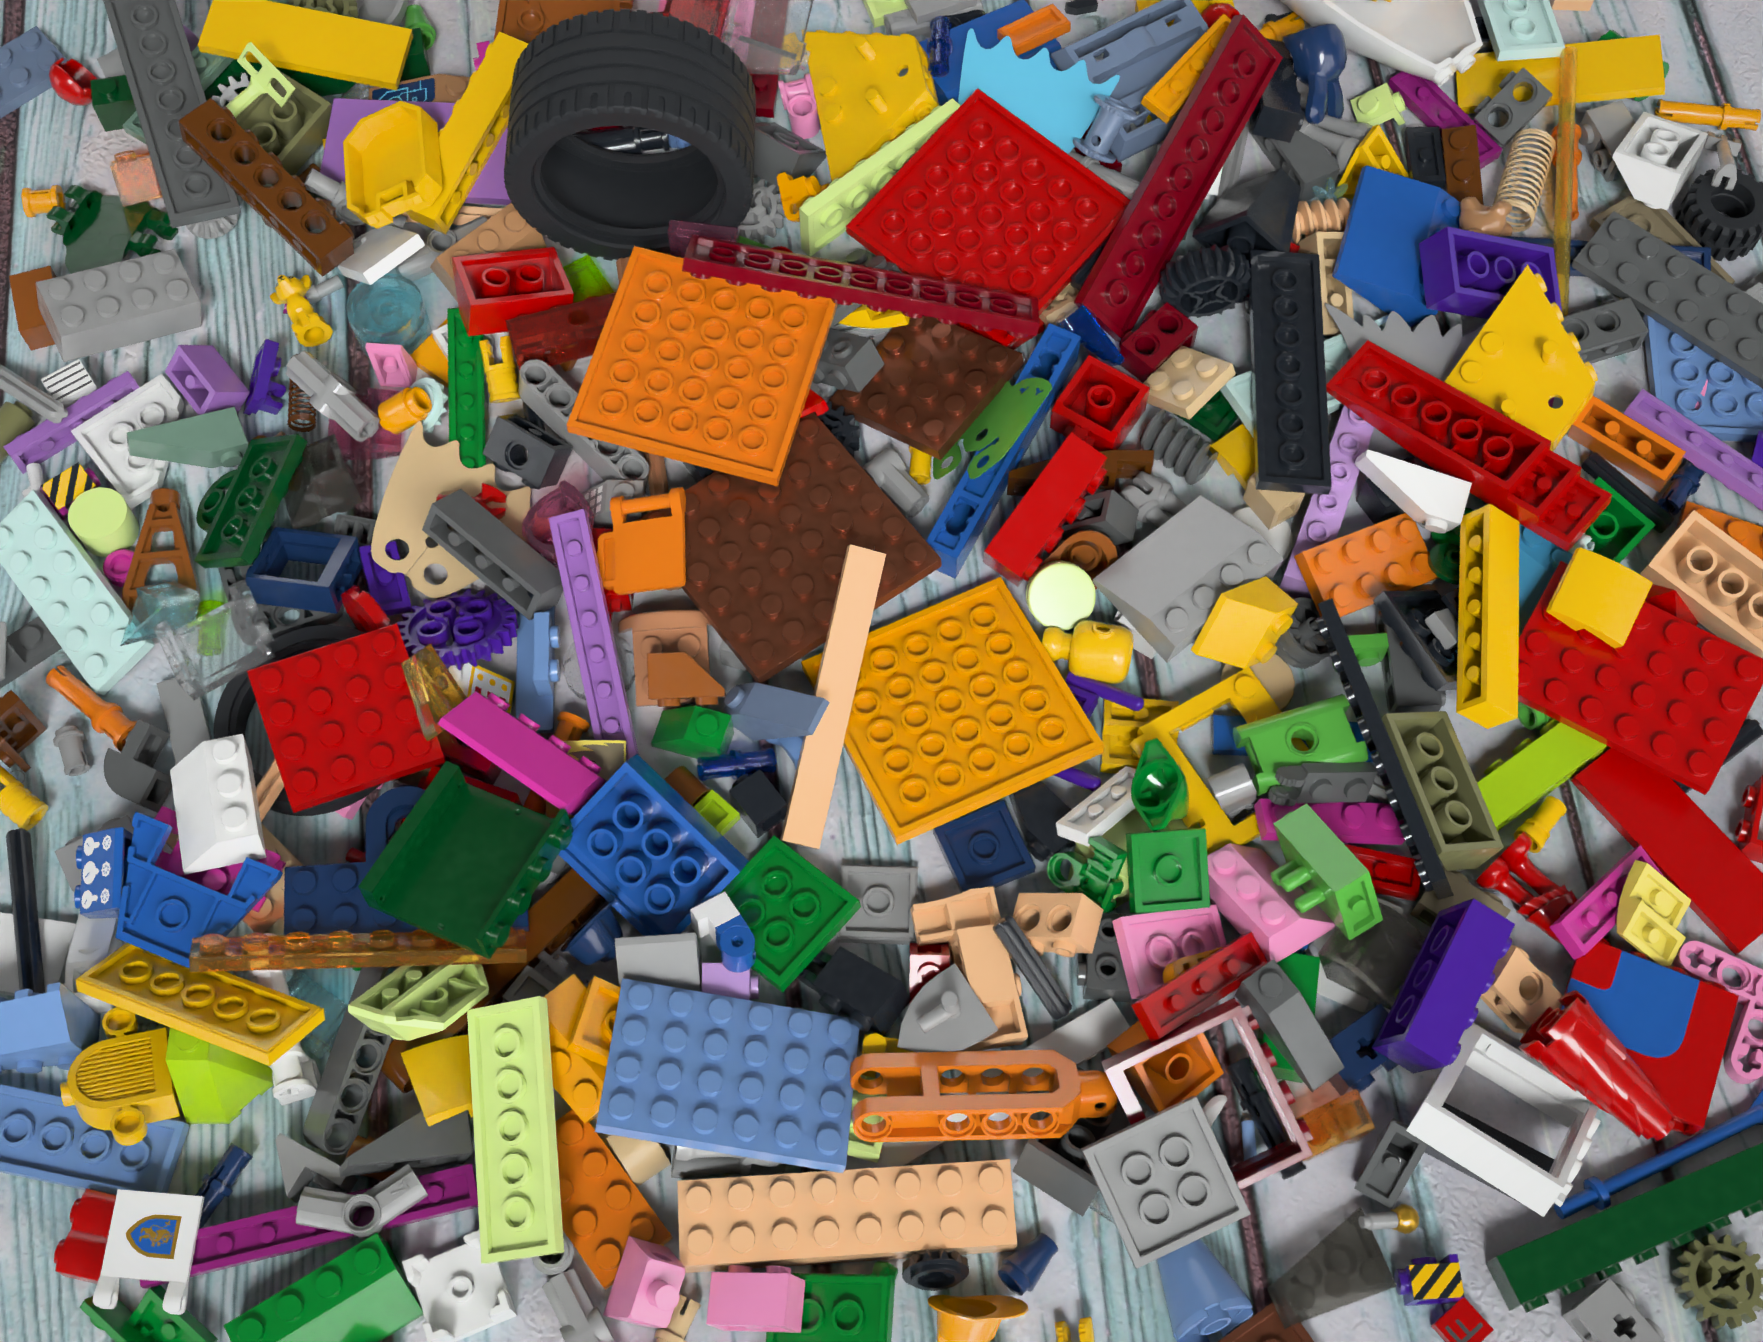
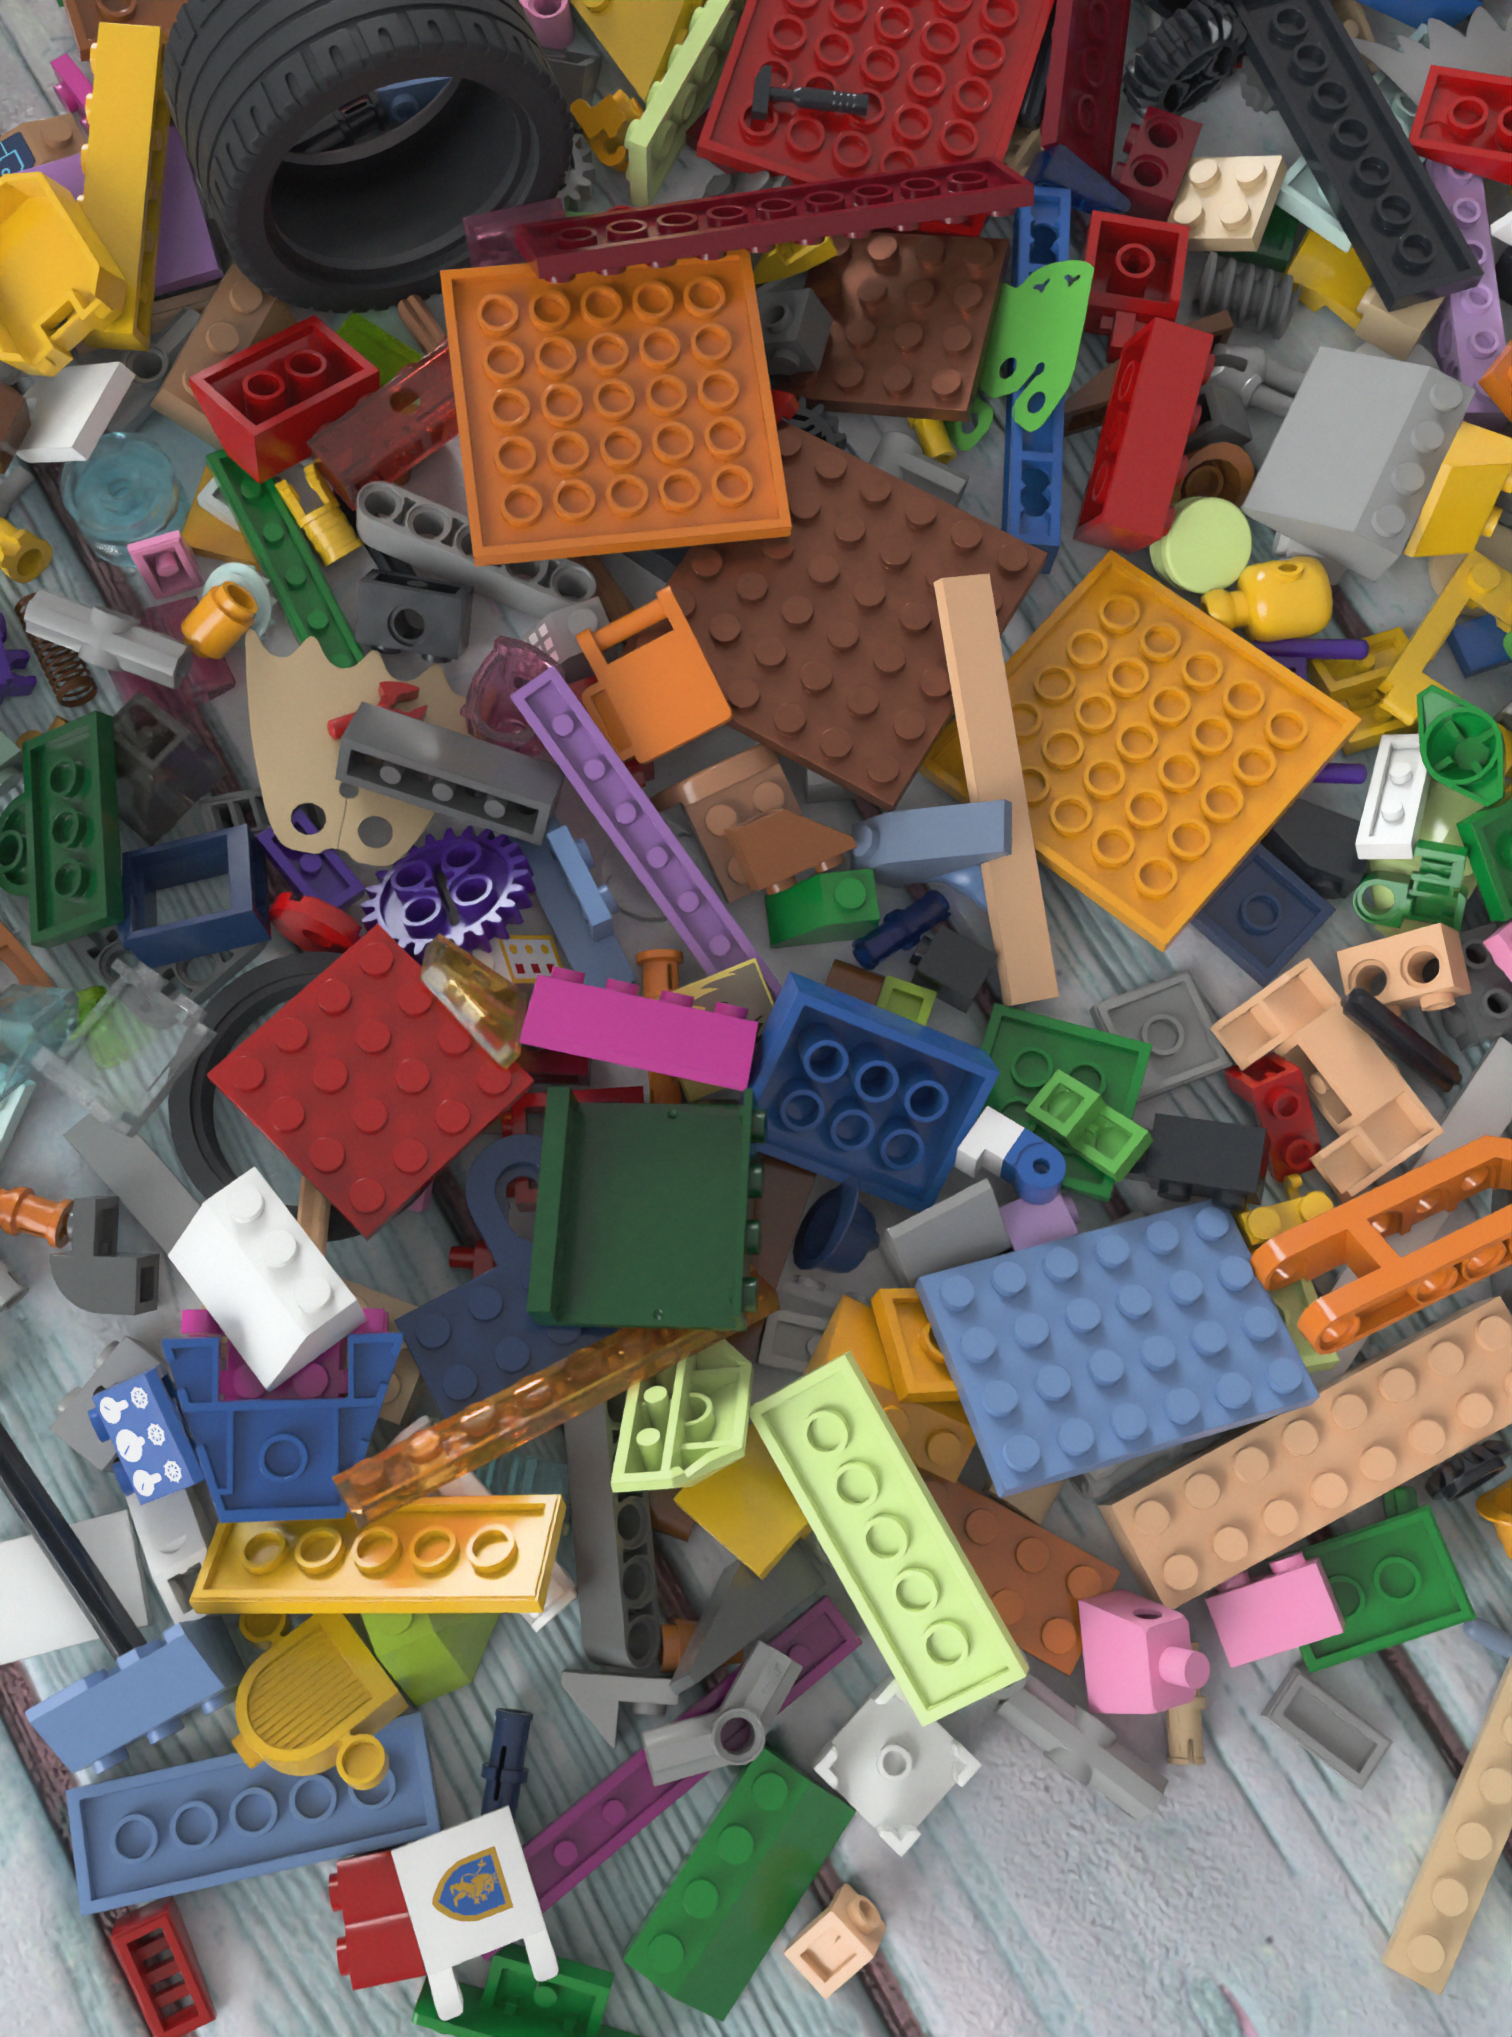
camera: 30 degrees left, 10 degrees up
light grey shield [897,964,999,1052] -> none
none -> black piece [751,65,869,120]
none -> bright green slope [1024,1069,1154,1183]

